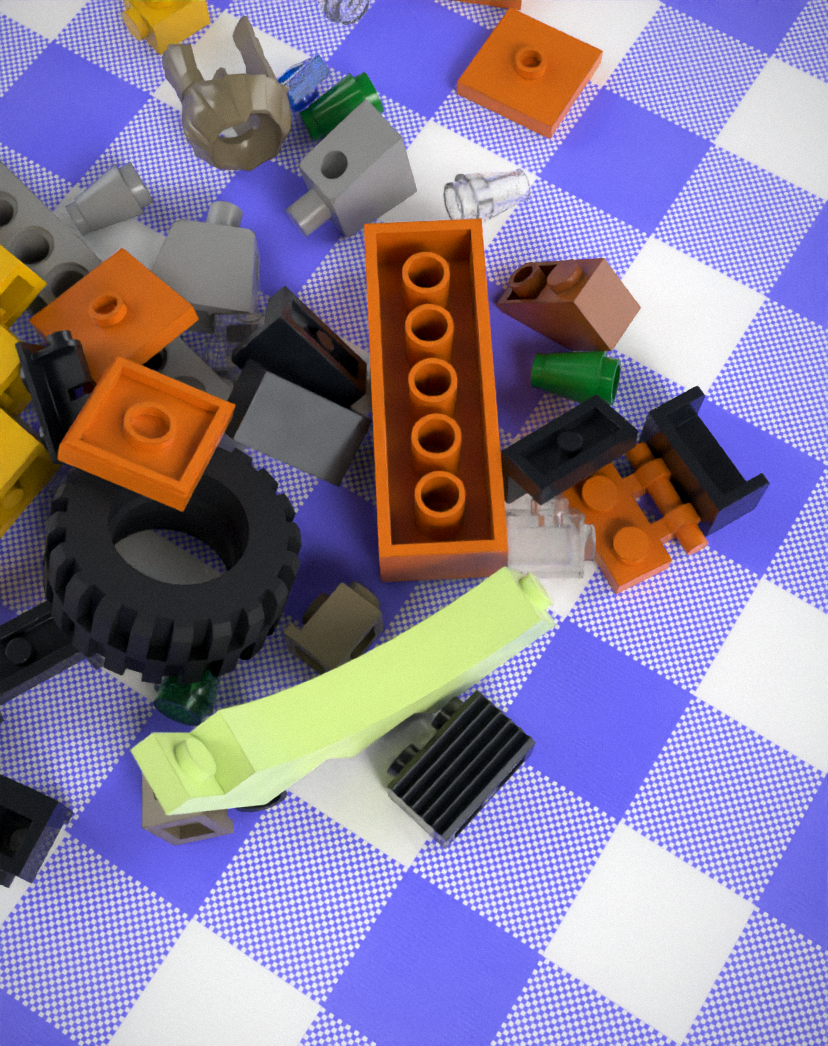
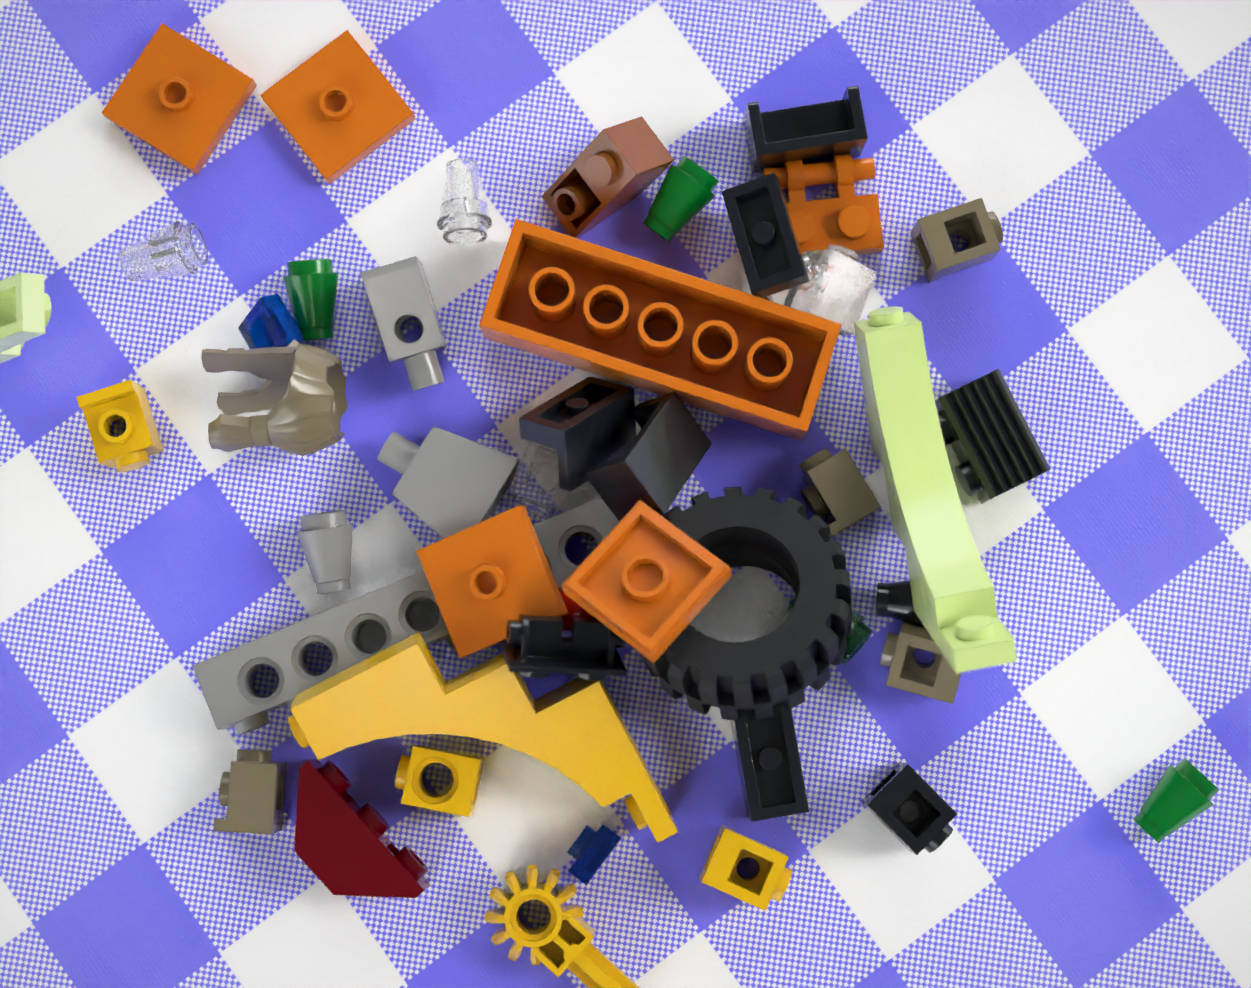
camera: 70 degrees left, 15 degrees up
none -> dark tan brick [910,197,1003,283]

